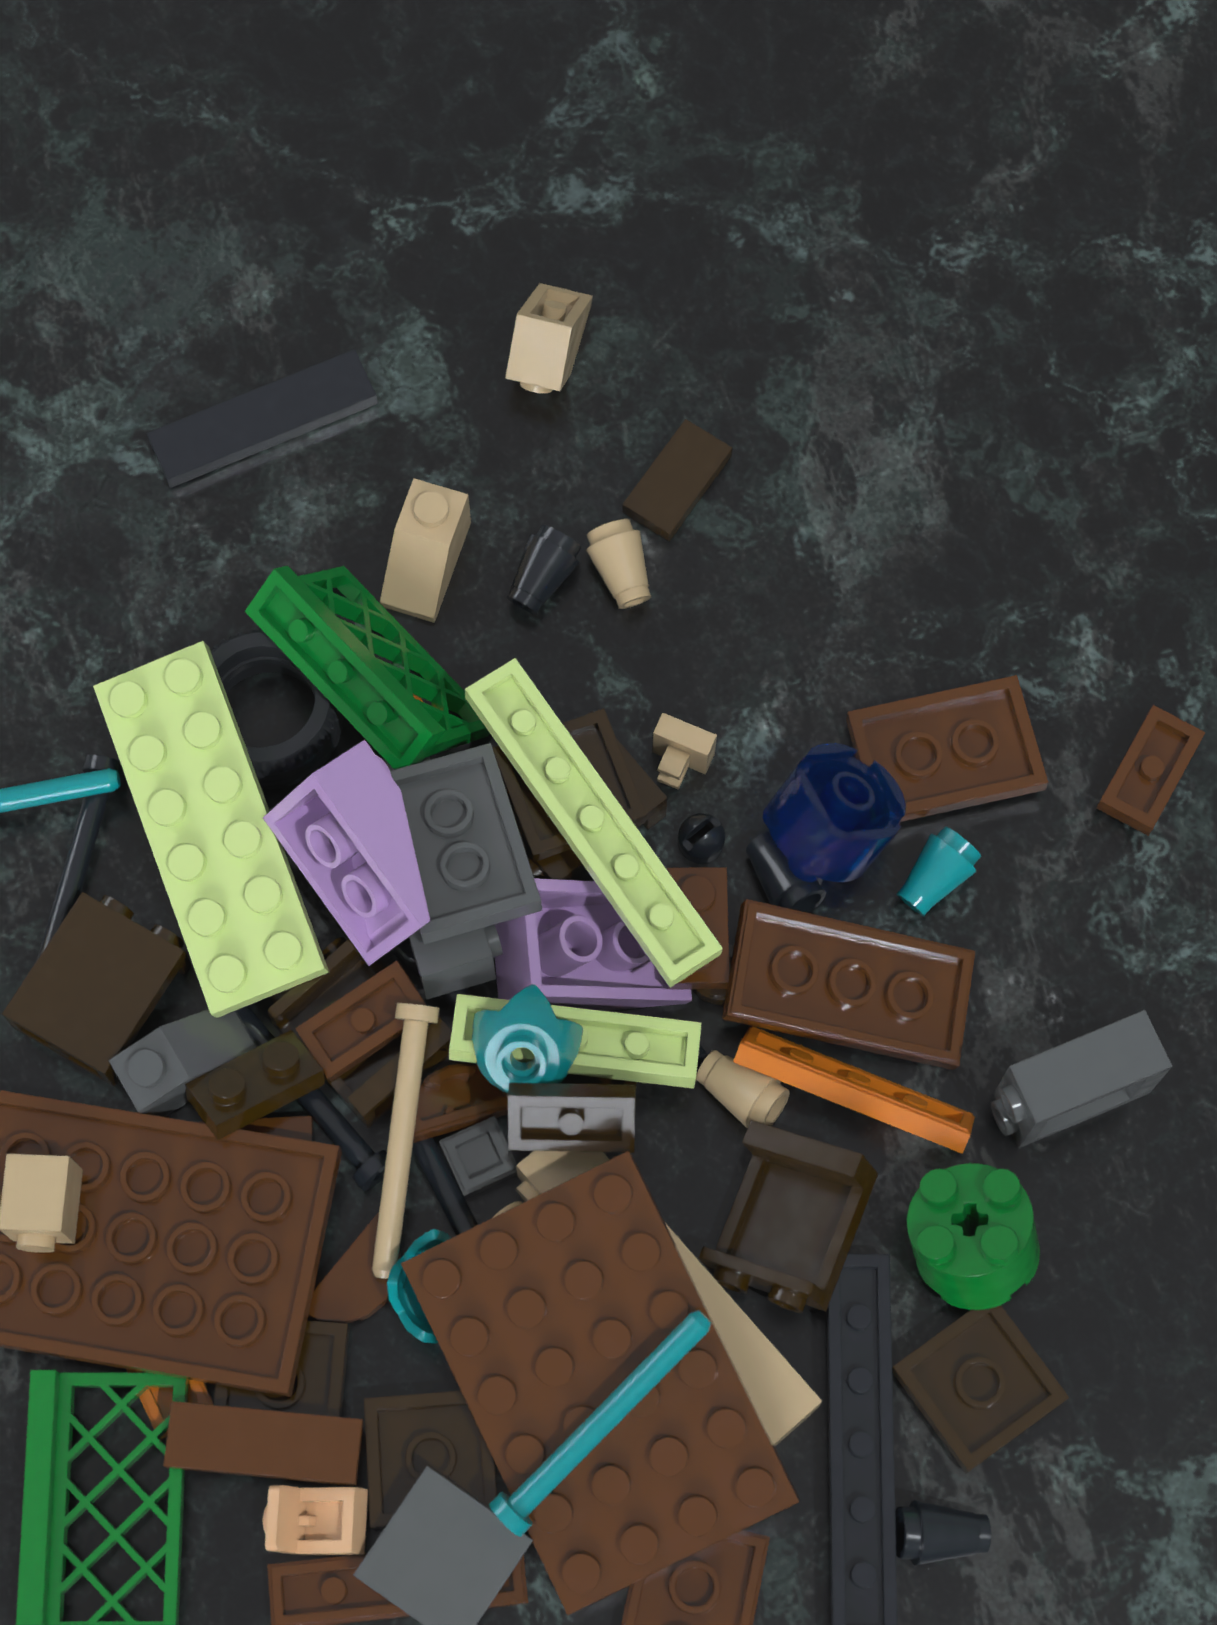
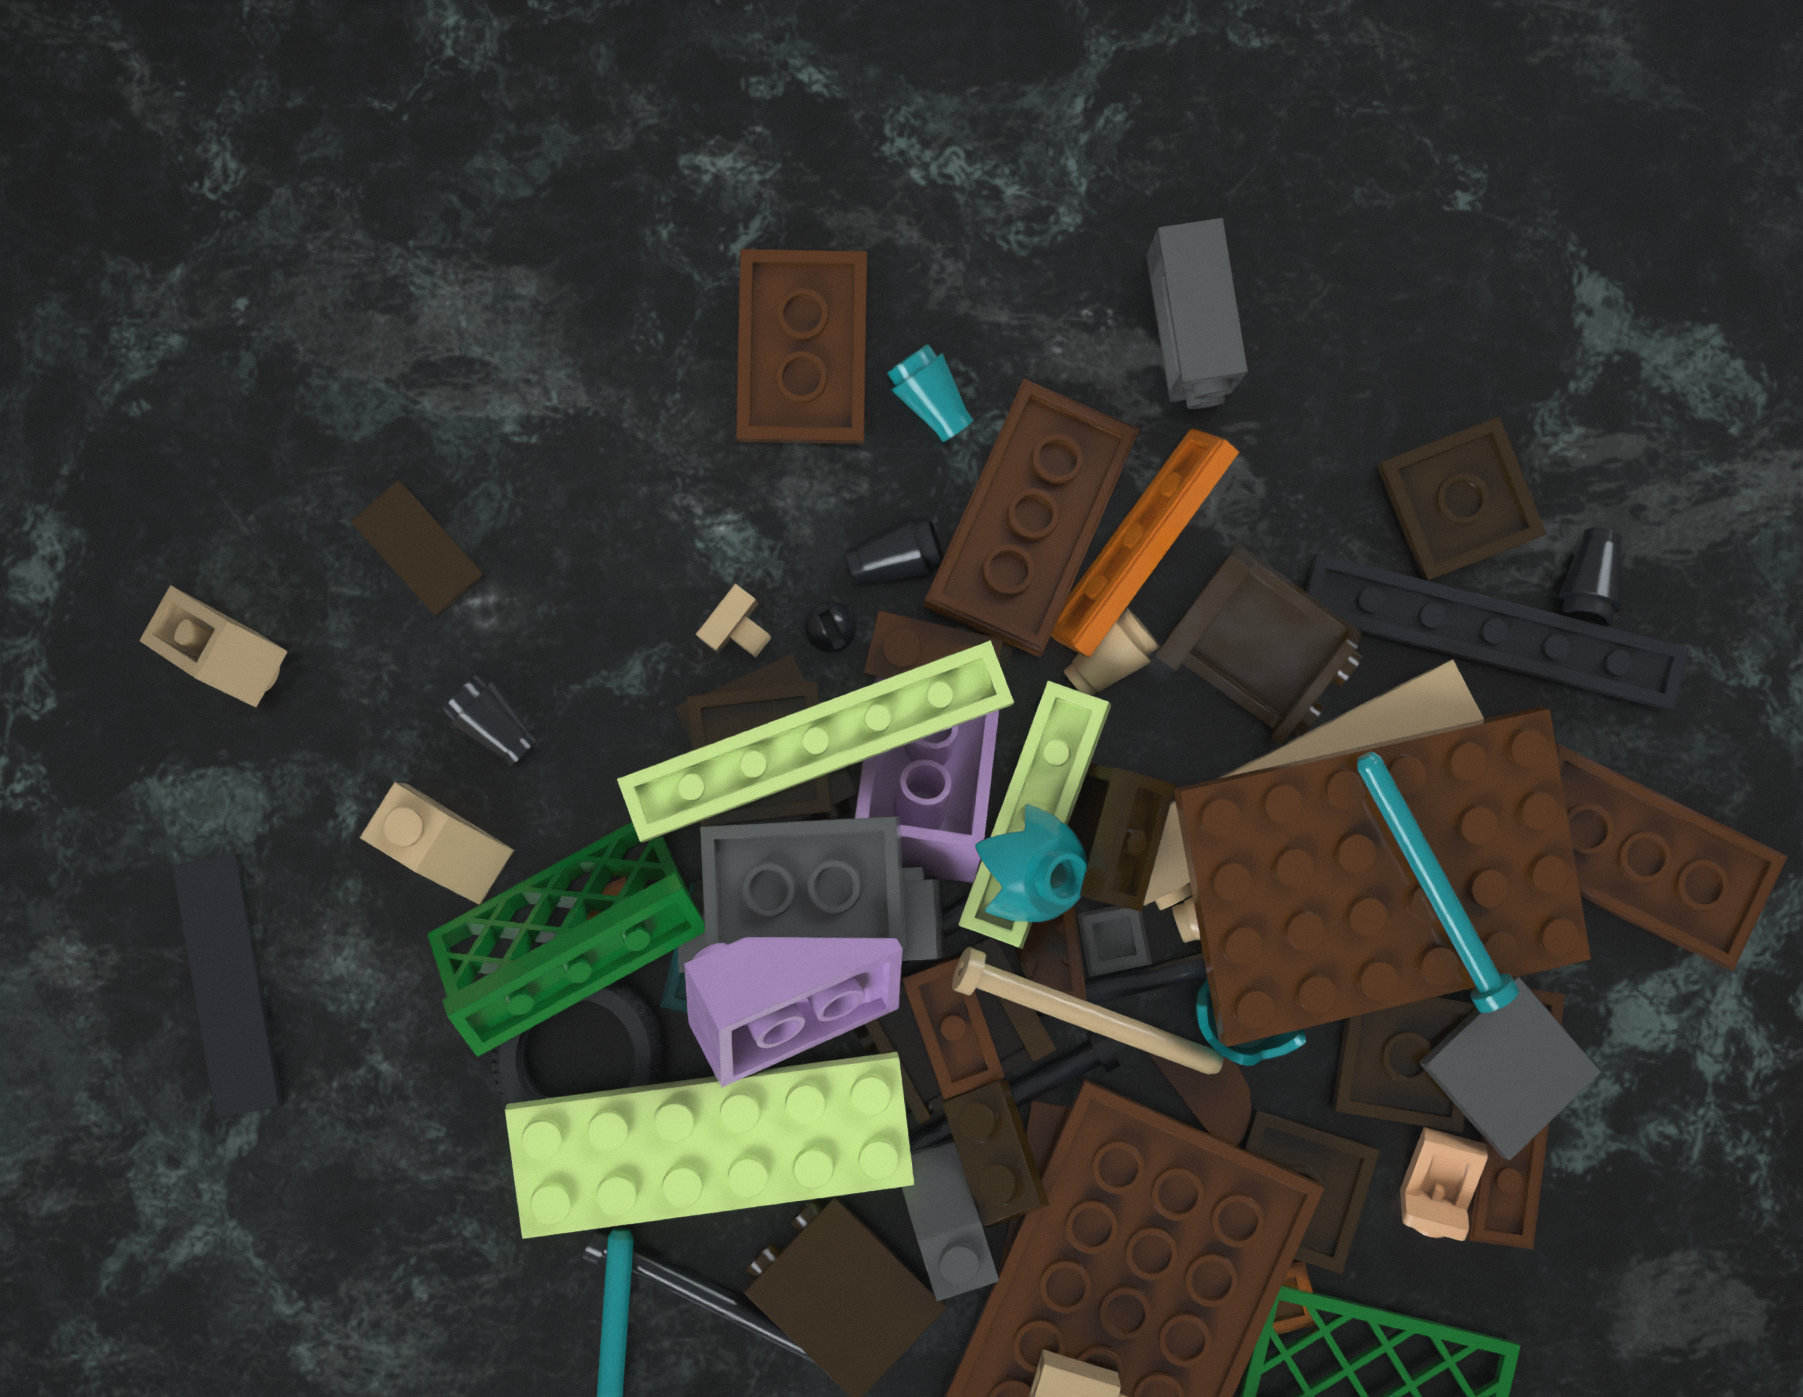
camera: 80 degrees left, 15 degrees up
reddish brown tile [163,1401,364,1486] -> none
tan cone [586,519,651,609] -> none
clear blue brick [762,743,906,882] -> none
green brick [907,1163,1040,1310] -> none
reddish brown plate [1097,705,1205,836] -> none

